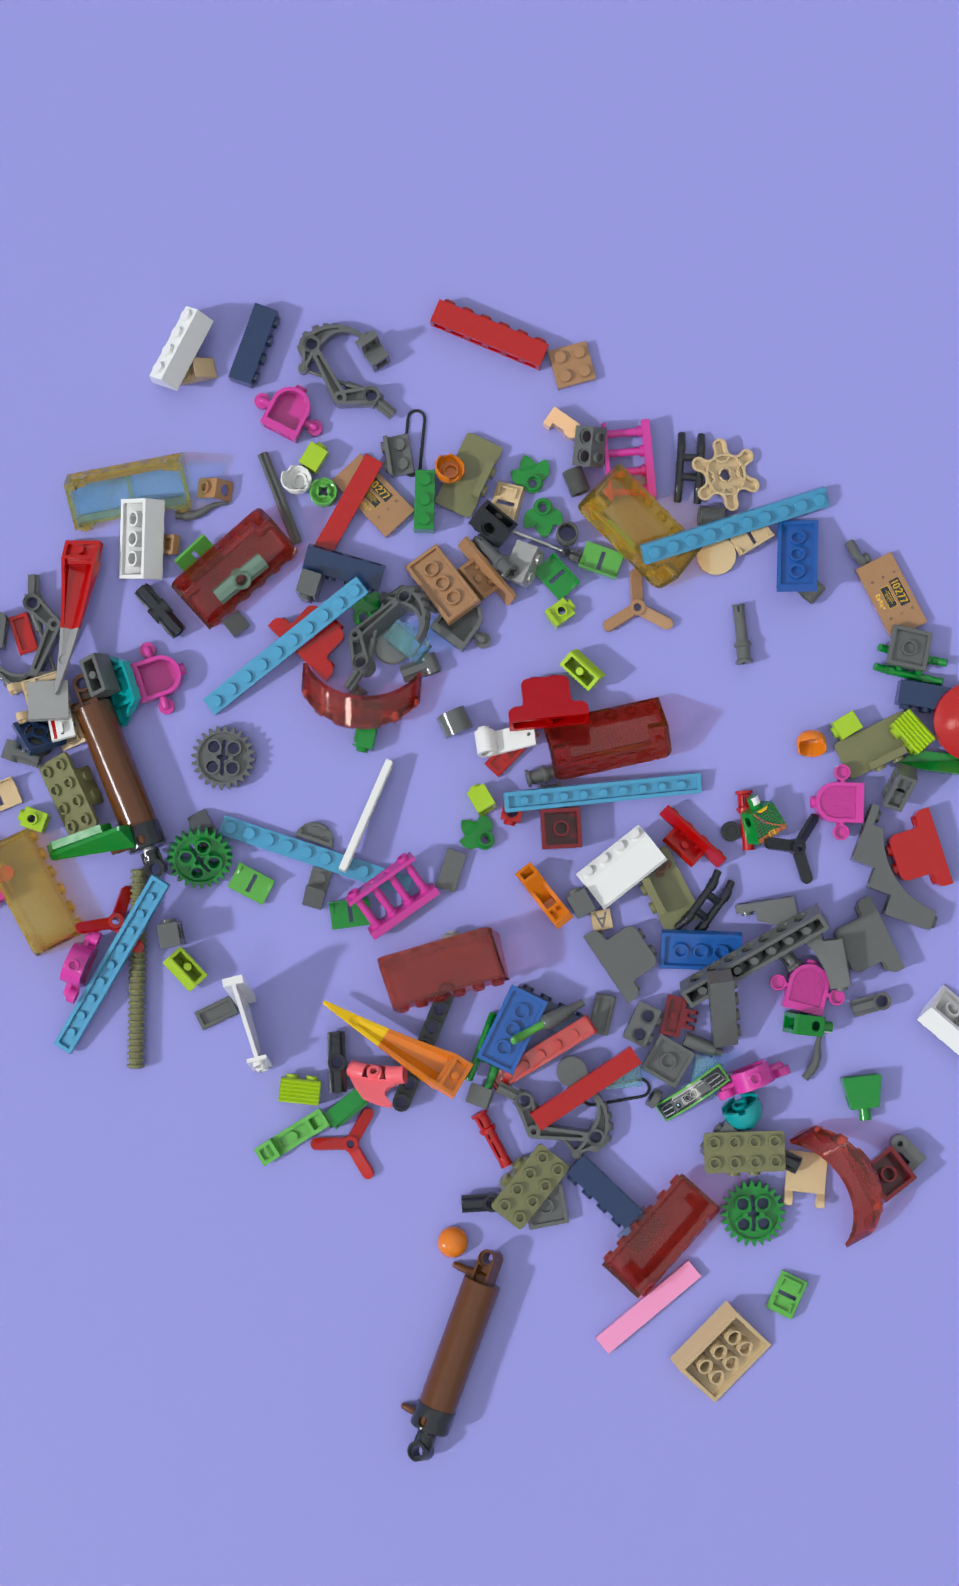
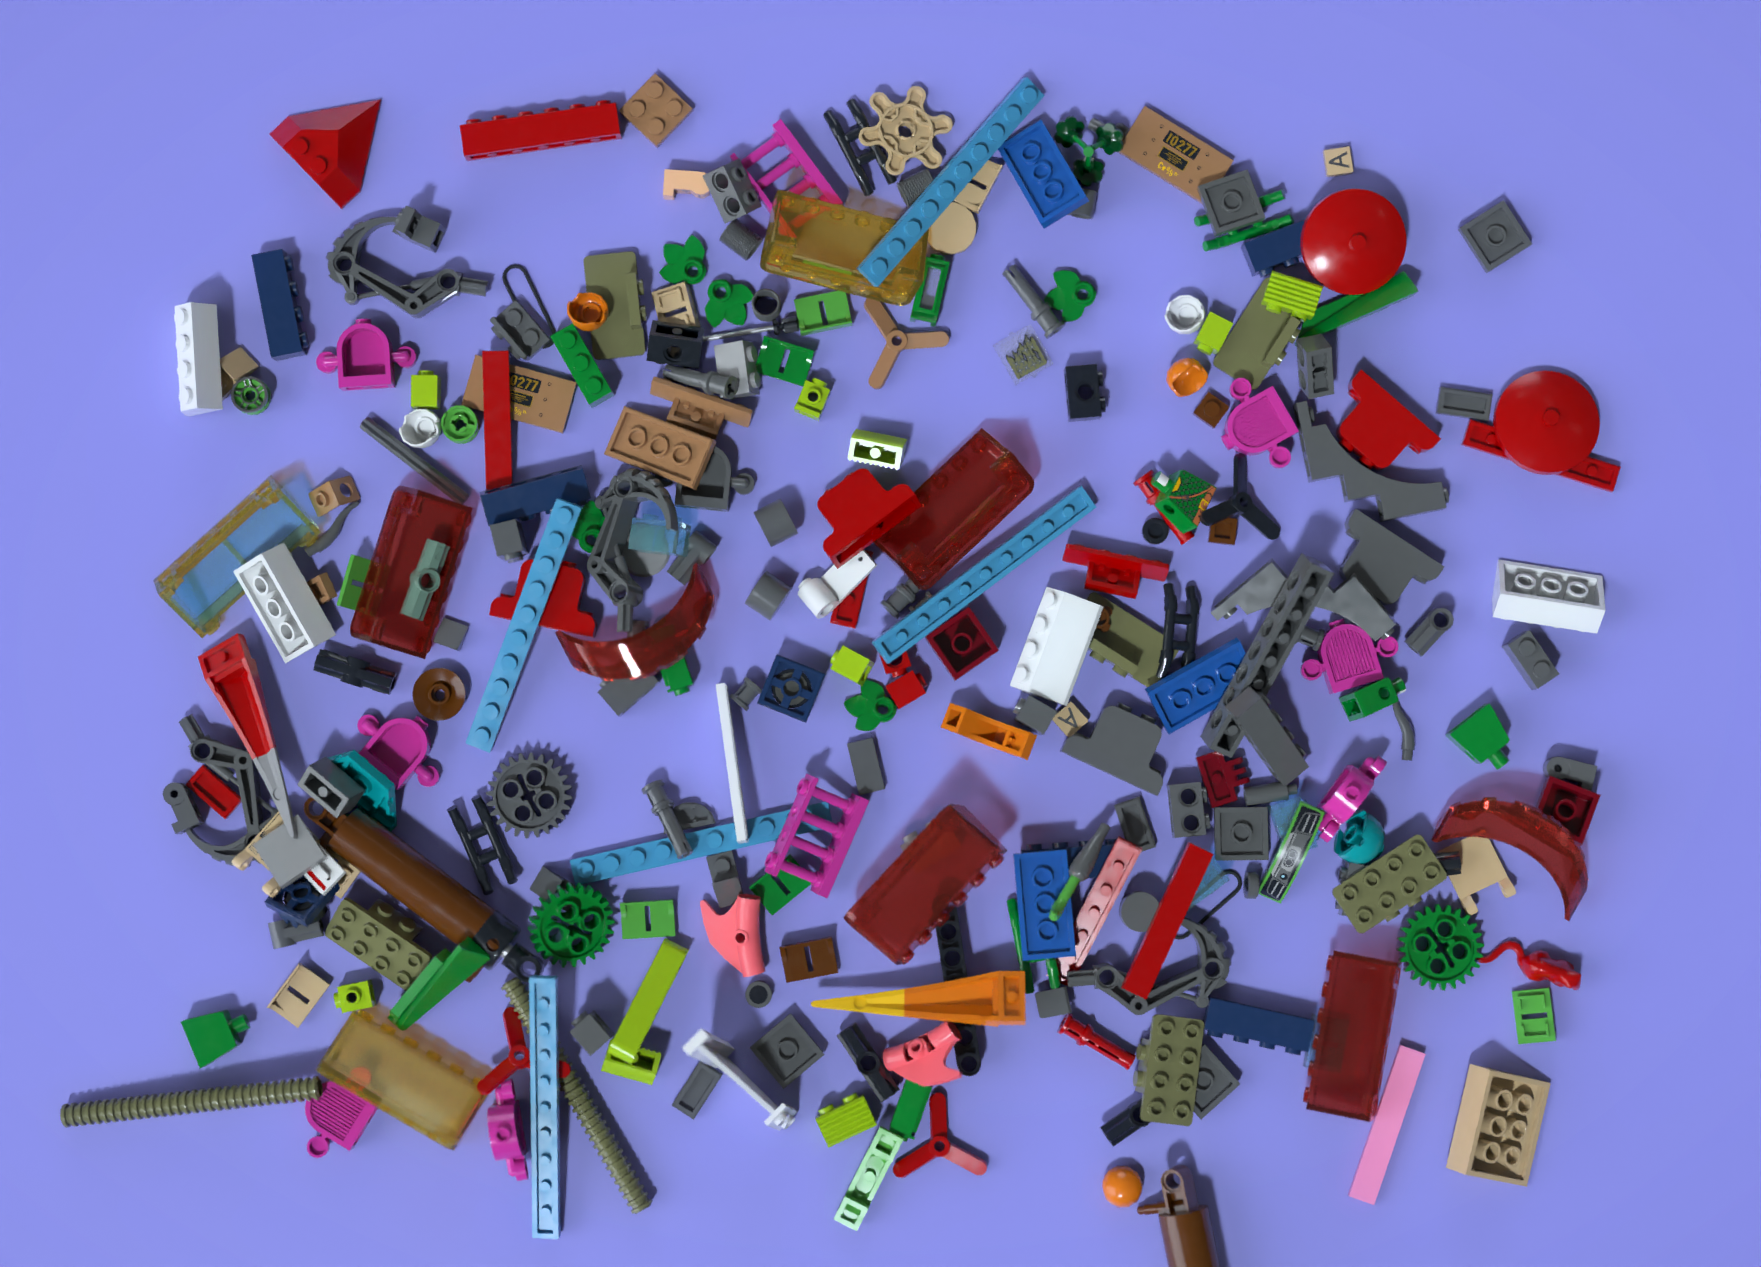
camera: 35 degrees left, 0 degrees up
none -> bright green wheel [231,376,271,415]
none -> red wedge [269,99,381,209]
none -> reddish brown dish [412,668,466,721]
none -> black piece [447,795,518,895]
none -> dark grey brick [598,658,660,717]
none -> lime beam [607,938,689,1064]
none -> dark grey pin [642,780,693,859]
none -> coral pin [700,894,766,977]
none -> dark grey bush [729,676,762,711]
none -> tile [745,981,772,1008]
none -> dark grey plate [750,1013,824,1089]
none -> dark grey piece [753,499,798,547]
none -> dark blue piece [757,654,826,723]
none -> reddish brown piece [779,936,838,983]
none -> red brick [885,670,928,710]
none -> green window [910,254,950,327]
none -> piece [993,324,1053,385]
none -> green plate [1044,270,1096,322]
none -> dark green plant [1054,116,1124,187]
none -> black brick [1064,364,1106,422]
none -> white hair [1164,295,1205,334]
none -> reddish brown plate [1193,392,1229,429]
none -> reddish brown plate [1207,518,1238,546]
none -> red animal [1475,940,1581,990]
none -> dark grey brick [1502,630,1559,690]

